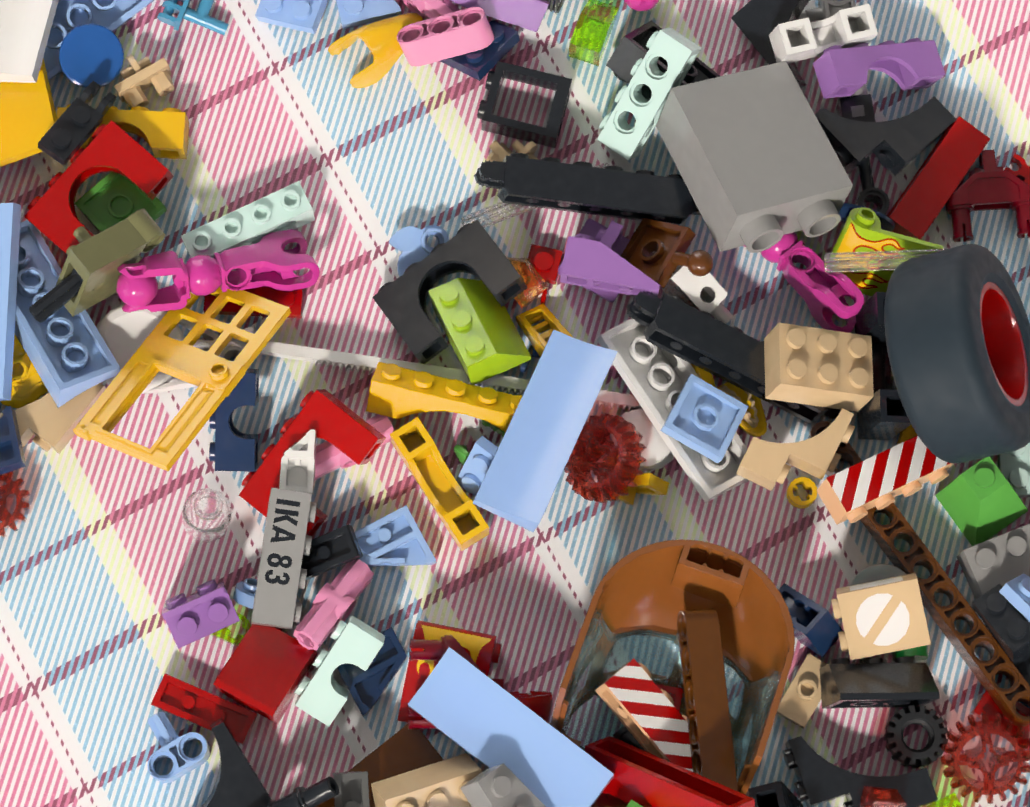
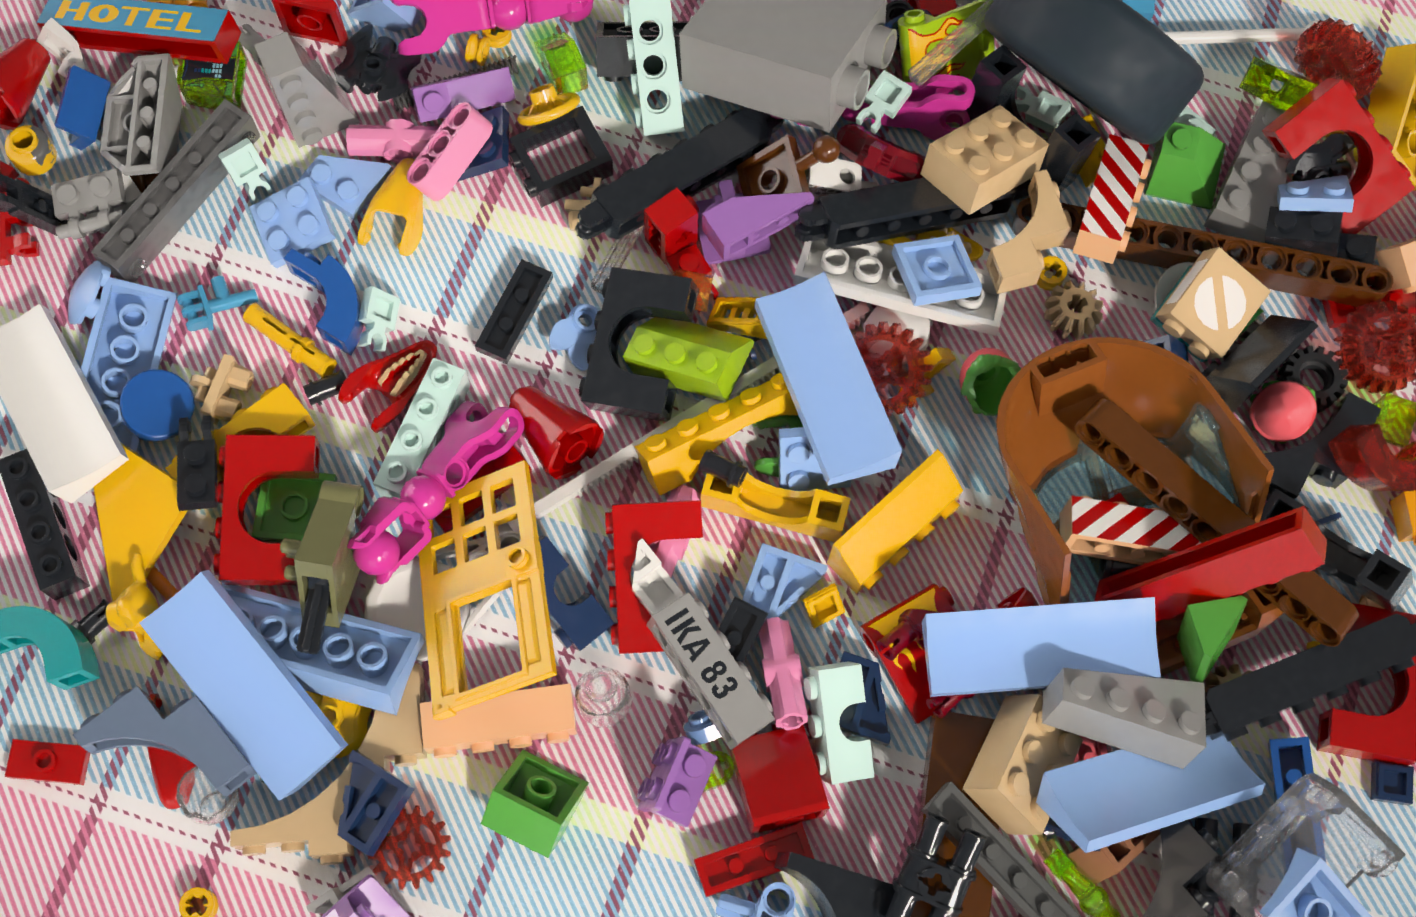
camera: 45 degrees left, 5 degrees down
none -> yellow pin [243,303,337,378]
none -> blue arch [284,248,363,356]
none -> black pin [302,369,346,406]
none -> red animal [338,340,437,433]
none -> light aqua plate [358,286,400,353]
none -> light nougat brick [419,684,577,758]
none -> black plate [475,259,553,364]
none -> bright green slope [480,750,589,858]
none -> red cone [509,386,604,480]
none -> yellow piece [517,83,580,126]
none -> red brick [644,187,699,265]
none -> black pin [698,449,748,488]
none -> yellow slope [802,583,845,629]
none -> yellow slope [827,449,963,594]
none -> dark red connector [836,123,926,182]
none -> light aqua plate [856,70,912,135]
none -> bright green hair [959,348,1021,416]
none -> tan gear [1044,280,1103,340]
none -> coral hair [1250,380,1317,444]

